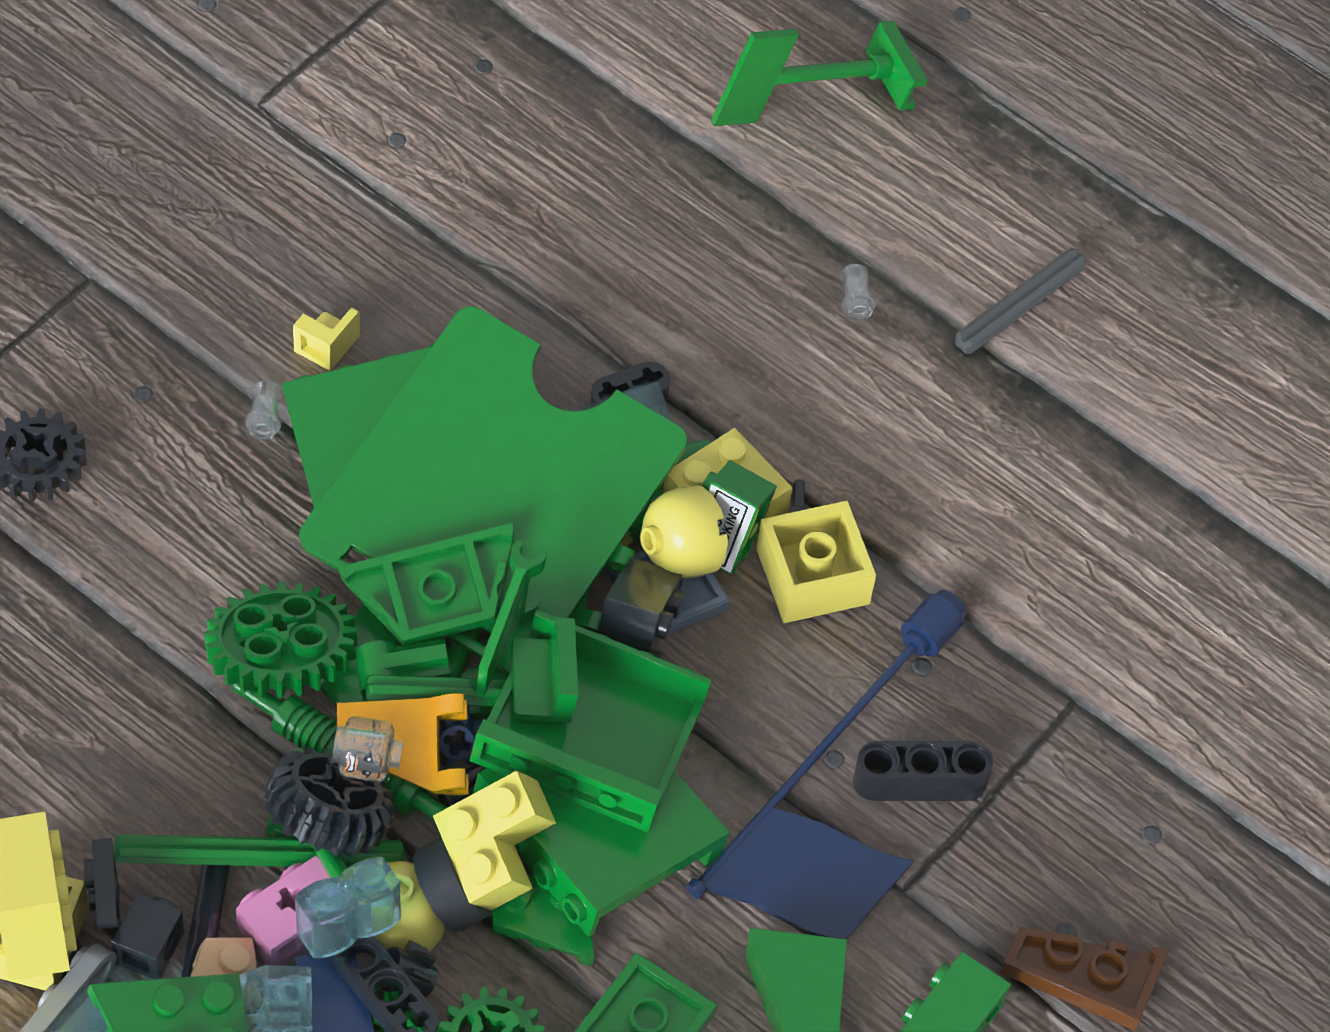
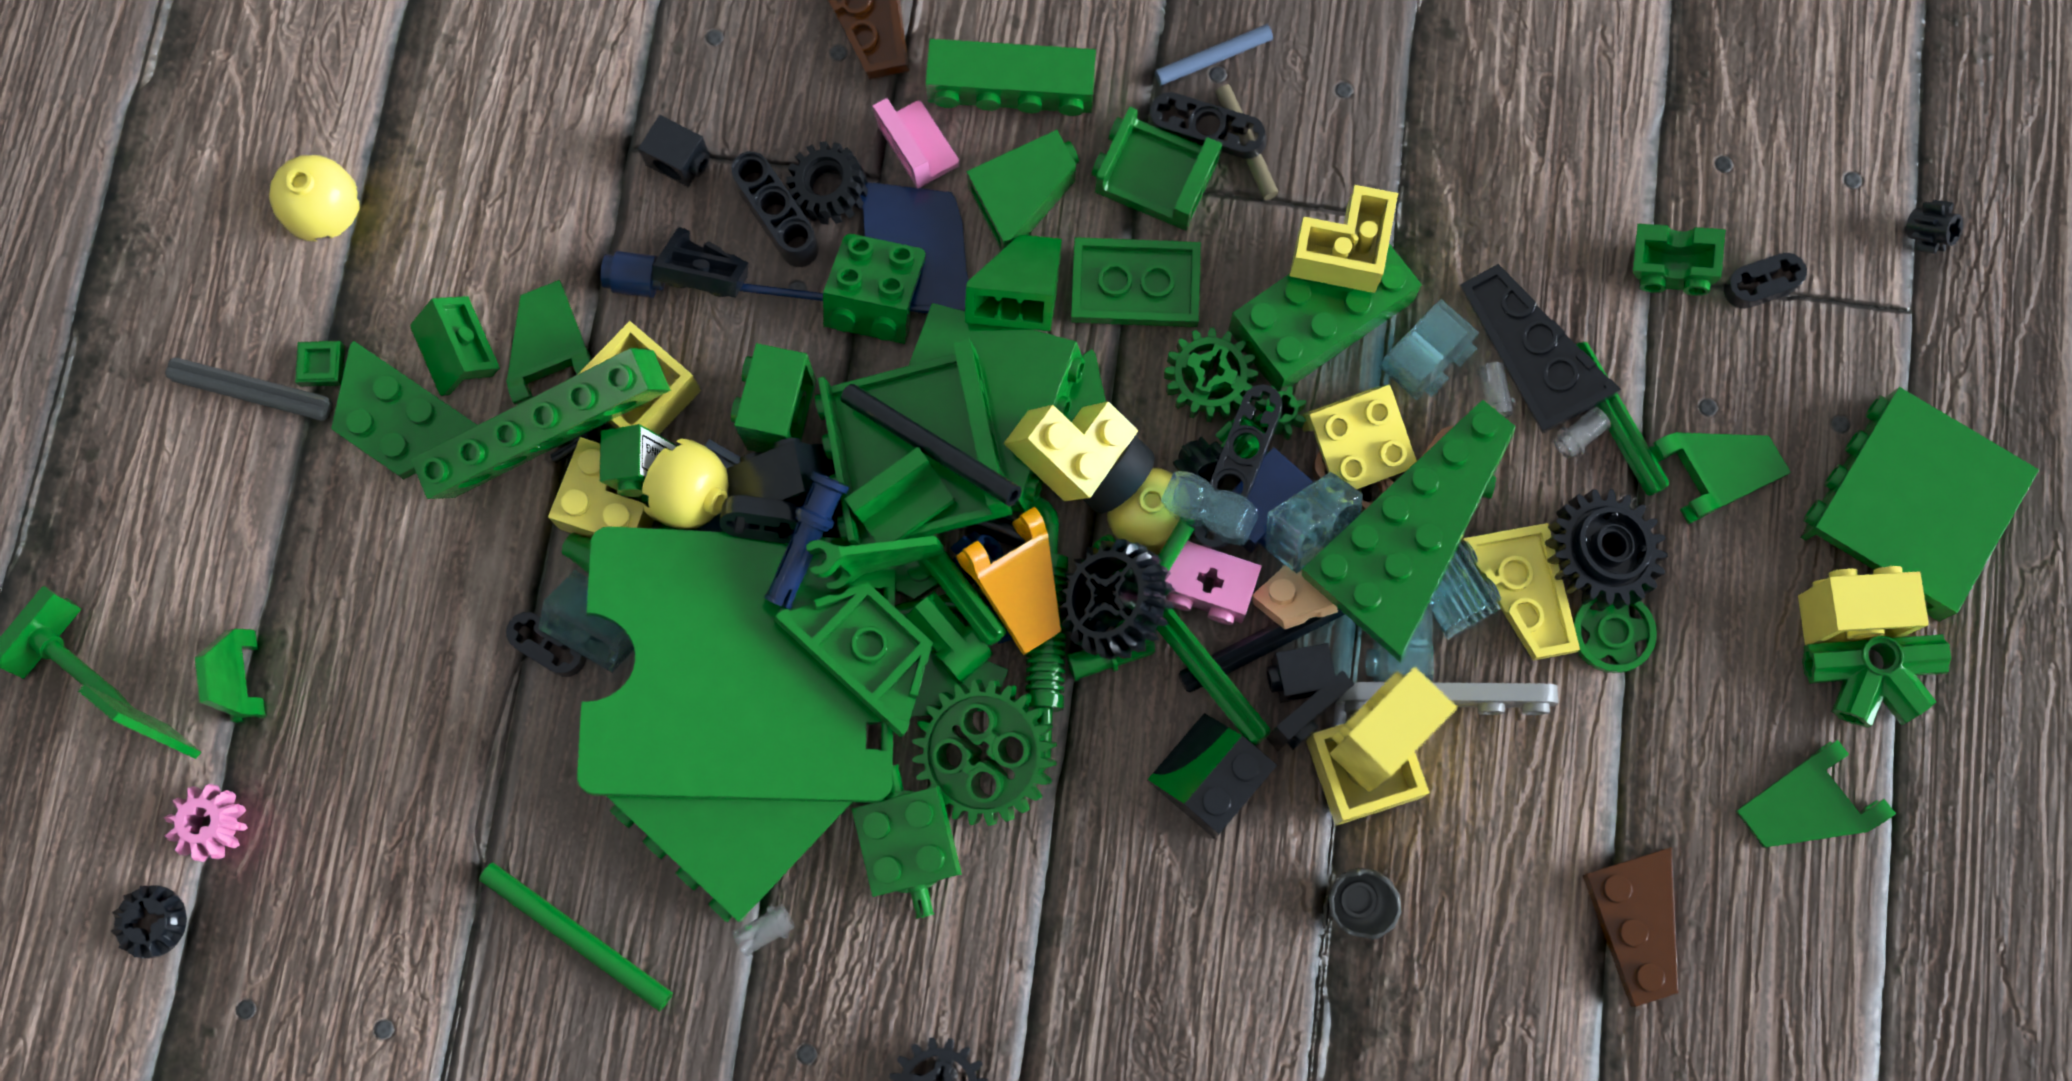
camera: 115 degrees left, 20 degrees up
light yellow panel [293,308,360,371] -> none
clear head [331,716,403,782] -> none
clear pin [840,264,876,321] -> none
none -> black gear [111,885,187,959]
none -> bright pink gear [163,784,248,862]
none -> green flag [194,628,266,723]
none -> light yellow cylinder [269,155,360,241]
none -> green tile [295,341,345,387]
none -> green wing [331,341,477,480]
none -> green panel [410,296,500,396]
none -> green brick [411,348,671,499]
none -> green piece [479,862,673,1012]
none -> green flag [506,280,592,405]
none -> black brick [638,114,709,188]
none -> black wing [652,227,748,298]
none -> black beam [719,495,799,544]
none -> green brick [731,343,817,453]
none -> dark blue pin [764,471,850,609]
none -> black tyre [787,141,868,225]
none -> green bracket [823,234,925,344]
none -> black piece [841,384,1021,506]
none -> green plate [852,764,962,919]
none -> bright pink panel [873,98,959,189]
none -> green slope [965,235,1062,331]
none -> black slope [1147,713,1277,839]

